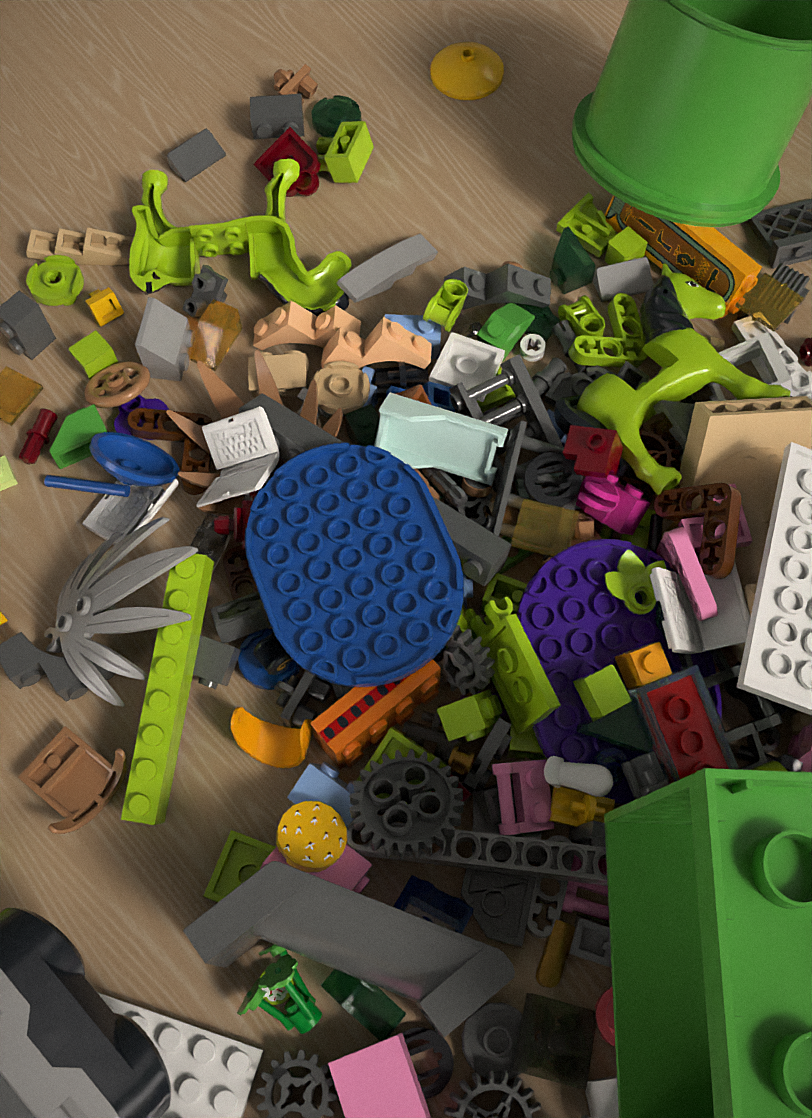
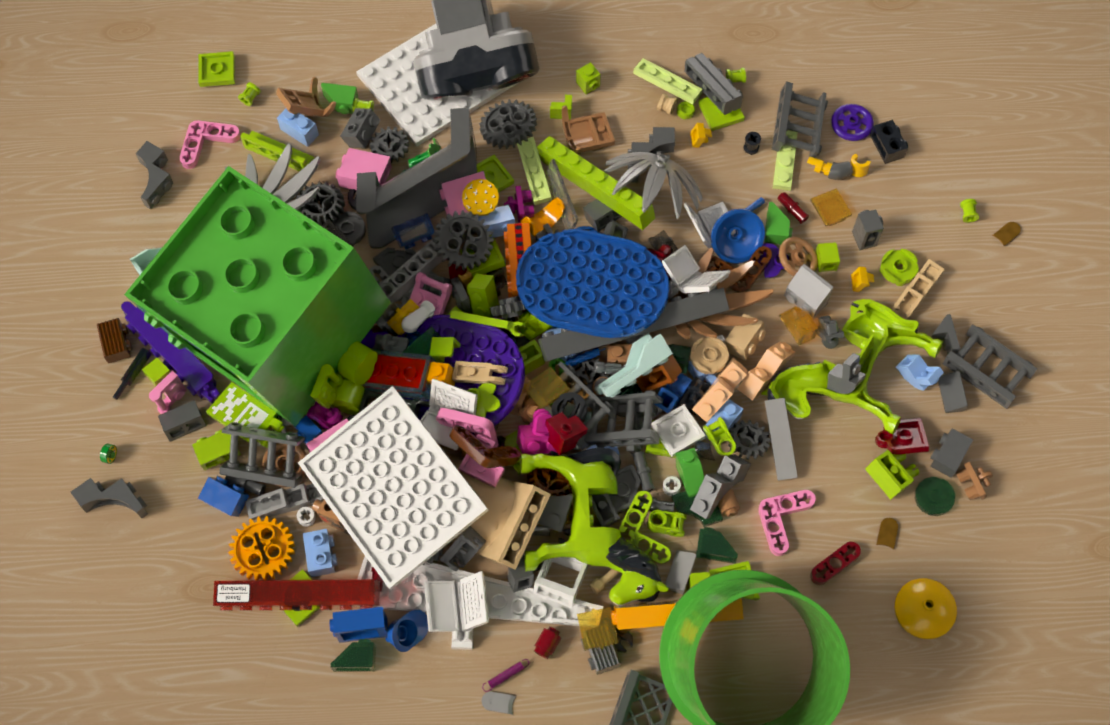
camera: 125 degrees right, 0 degrees up
none -> tan hinge [452,361,508,385]
none -> dark grey gear [479,99,537,149]
none -> magenta hips [503,186,534,223]
none -> yellowish green plate [517,137,552,205]
none -> clear windscreen [545,159,579,230]
none -> lime panel [550,94,572,120]
none -> dark grey gear [728,420,771,460]
none -> bright pink beam [758,490,816,556]
none -> dark red beam [810,541,861,585]
none -> dark grey brick [827,353,866,394]
none -> pearl gold piece [876,518,898,550]
none -> light blue brick [896,354,944,391]
none -> dark grey slope [931,314,960,355]
none -> dark grey fence [942,324,1037,409]

